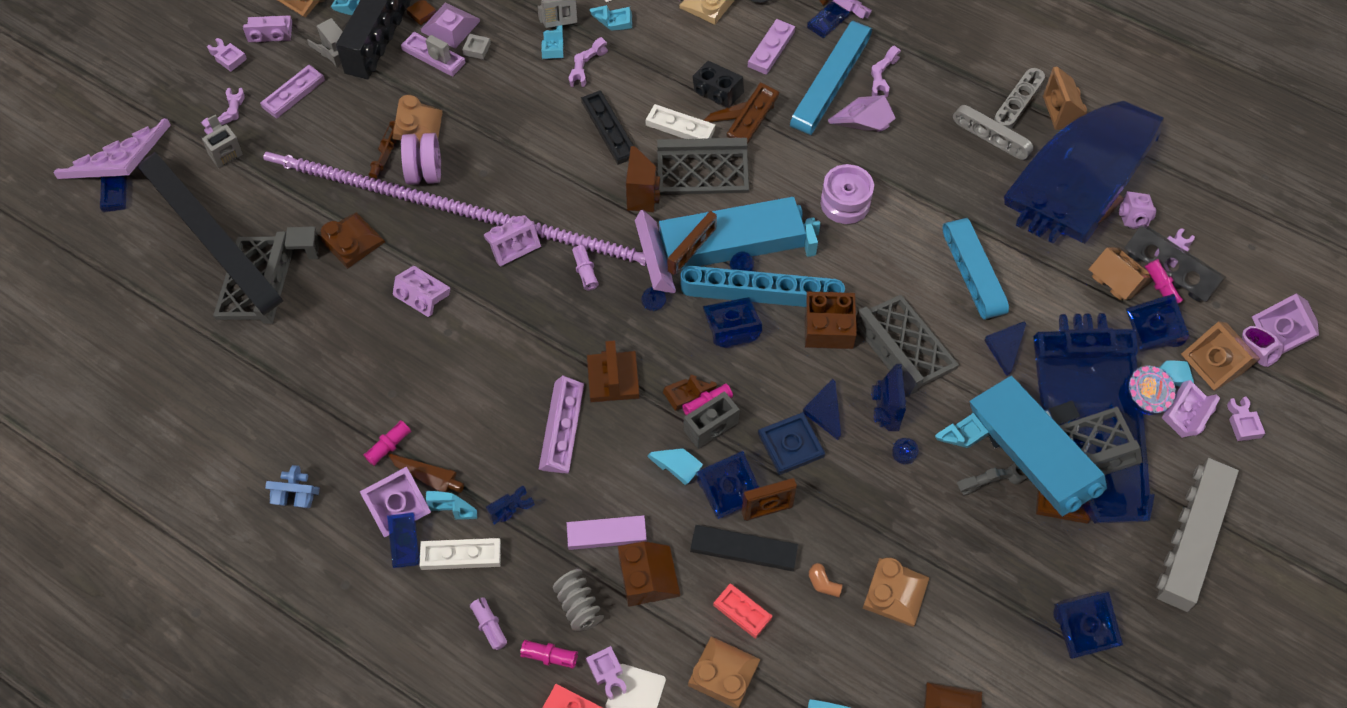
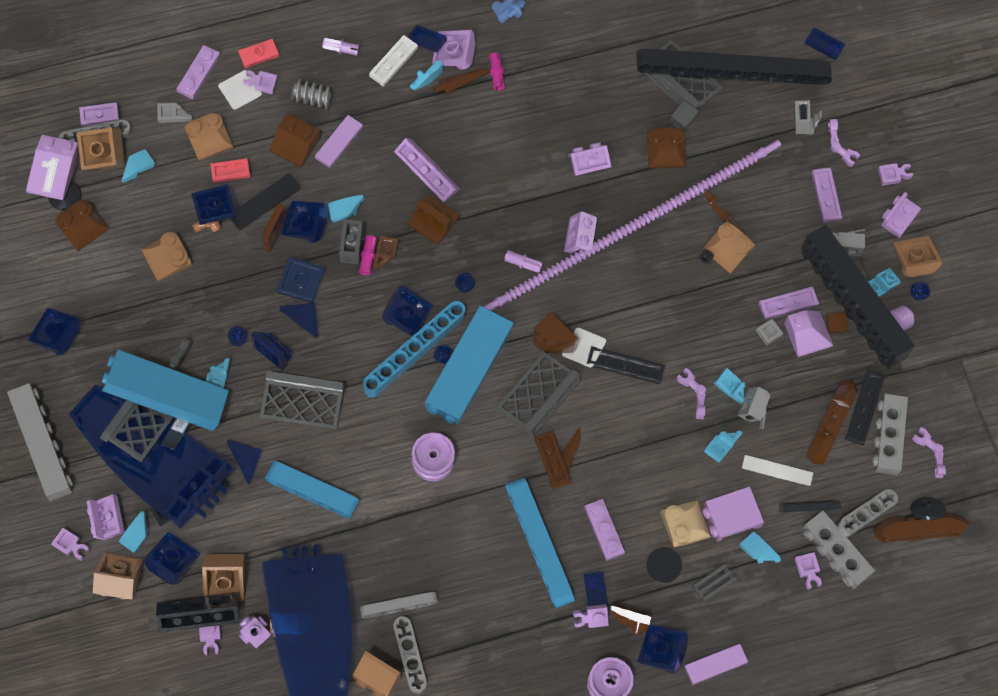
camera: 125 degrees right, 10 degrees up
lavender tile [53,118,171,179] -> none
lavender wheel [401,133,441,185] -> none
light grey plate [426,35,451,64] -> none
clear blue plate [486,486,535,525] -> none
dark pink pin [520,640,578,669] -> none
lavender slope [635,210,676,293] -> none
white plate [646,104,715,139] -> none
reddish brown tile [668,211,717,275] -> none
black brick [692,61,744,108] -> none
medium azure slope [804,217,820,257] -> none
reddish brown slope [805,291,856,349] -> none
lavender slope [828,95,896,132] -> none
lavender piece [871,46,901,97] -> none
clear blue tile [1125,365,1176,415] -> none
dark pink pin [1144,259,1183,307] -> none
lavender rock [1242,326,1283,367] -> none
lavender slope [1252,293,1319,354] -> none
none -> clear blue slope [191,184,237,225]
none -> white sticker [562,328,606,368]
none -> black piece [699,249,714,265]

